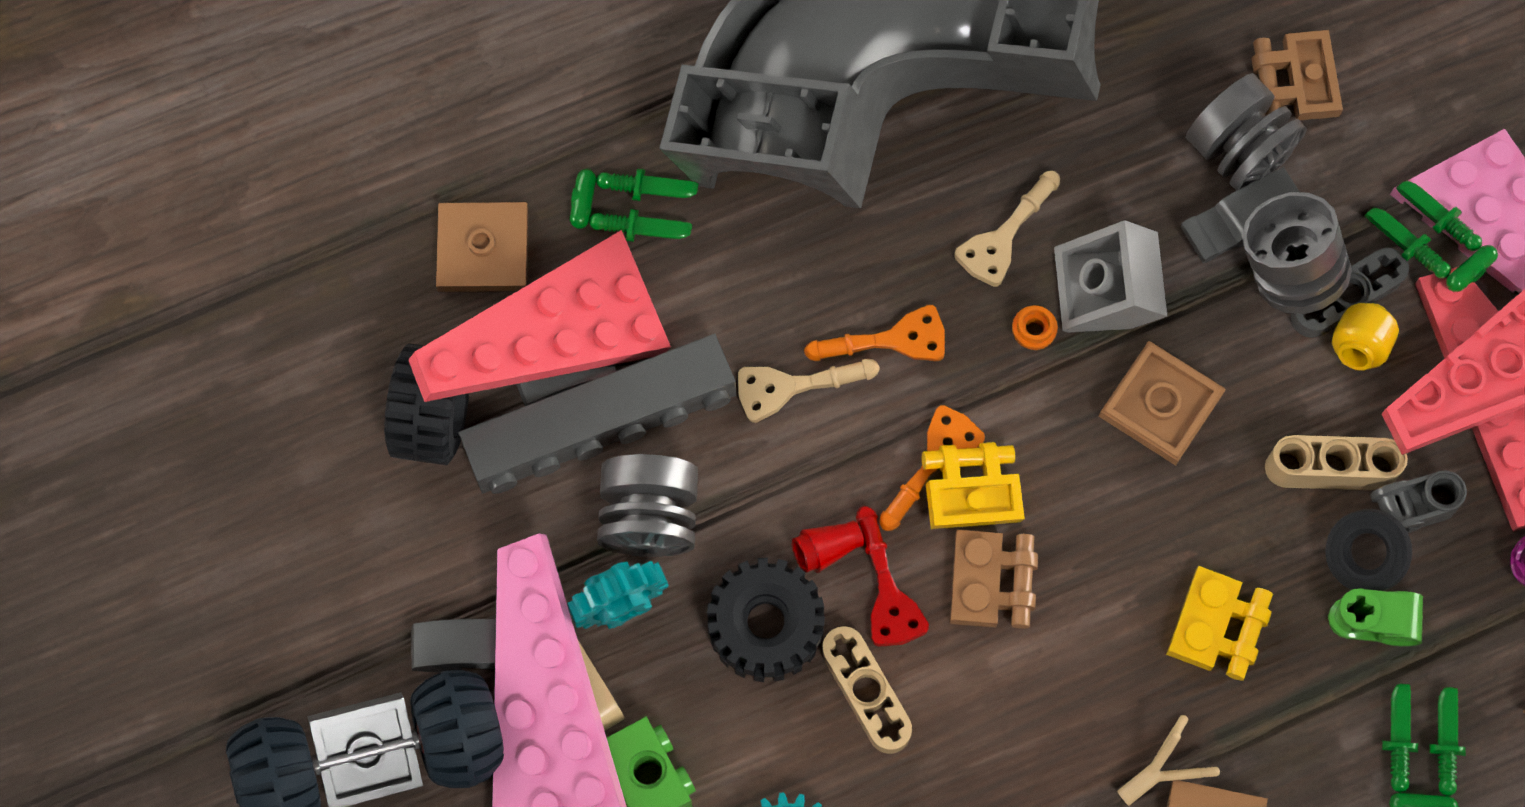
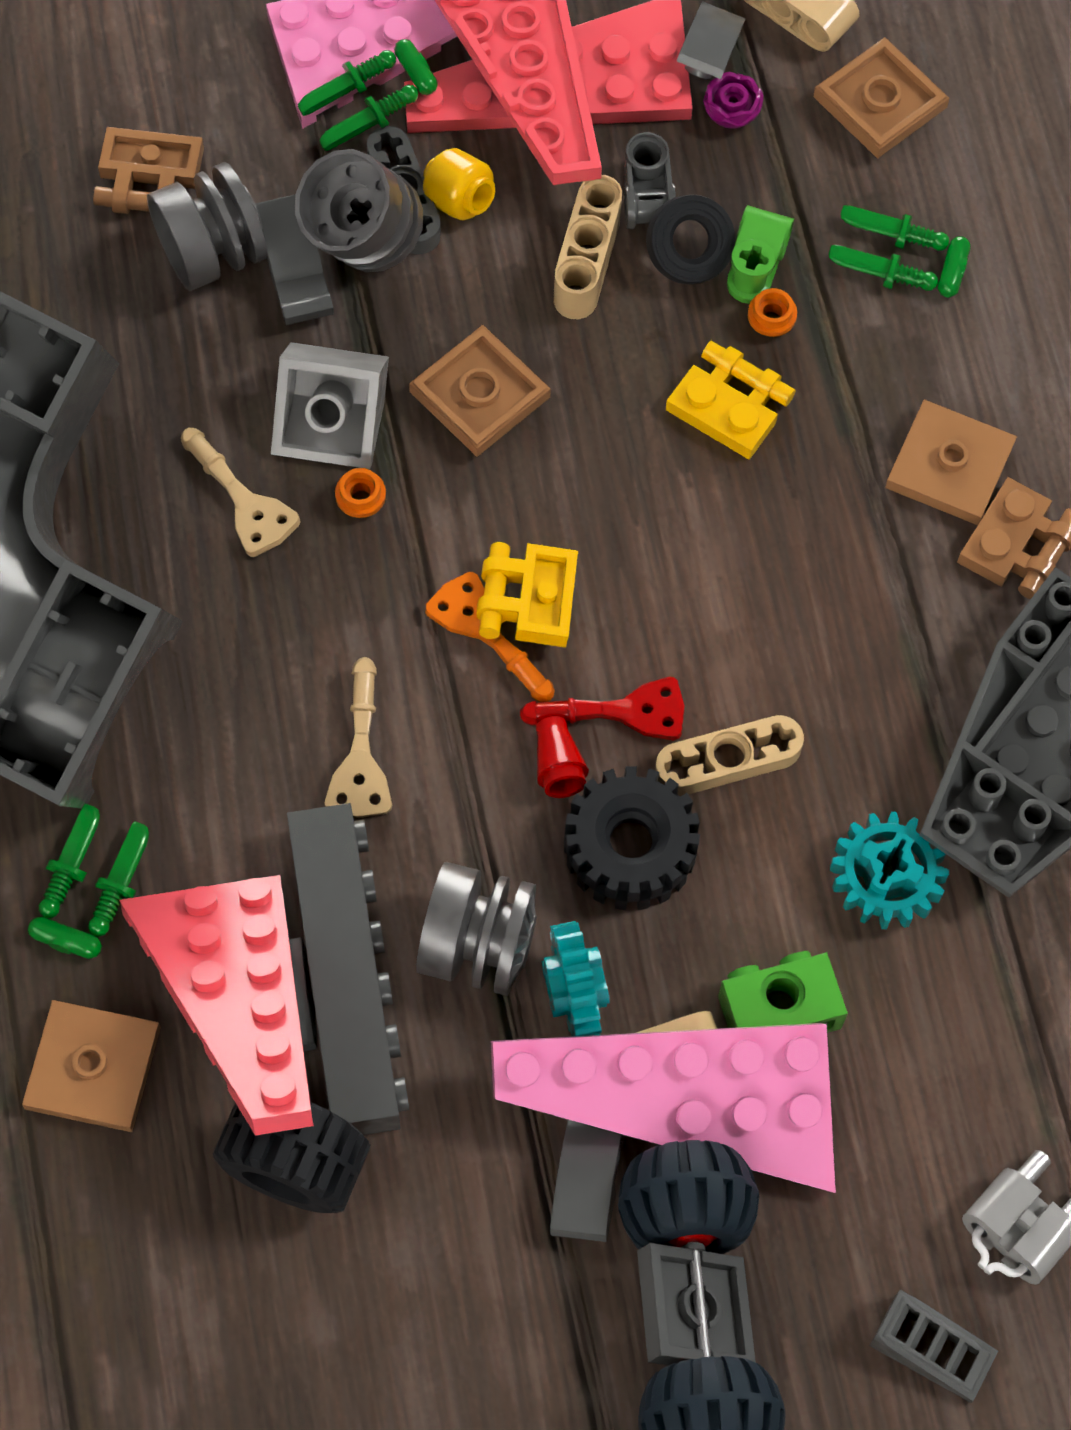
camera: 80 degrees left, 5 degrees down
orange piece [804,305,945,361] -> none
medium nougat plate [950,530,1038,629] -> none
tan plant [1117,715,1220,806] -> none
none -> orange plate [748,288,797,337]

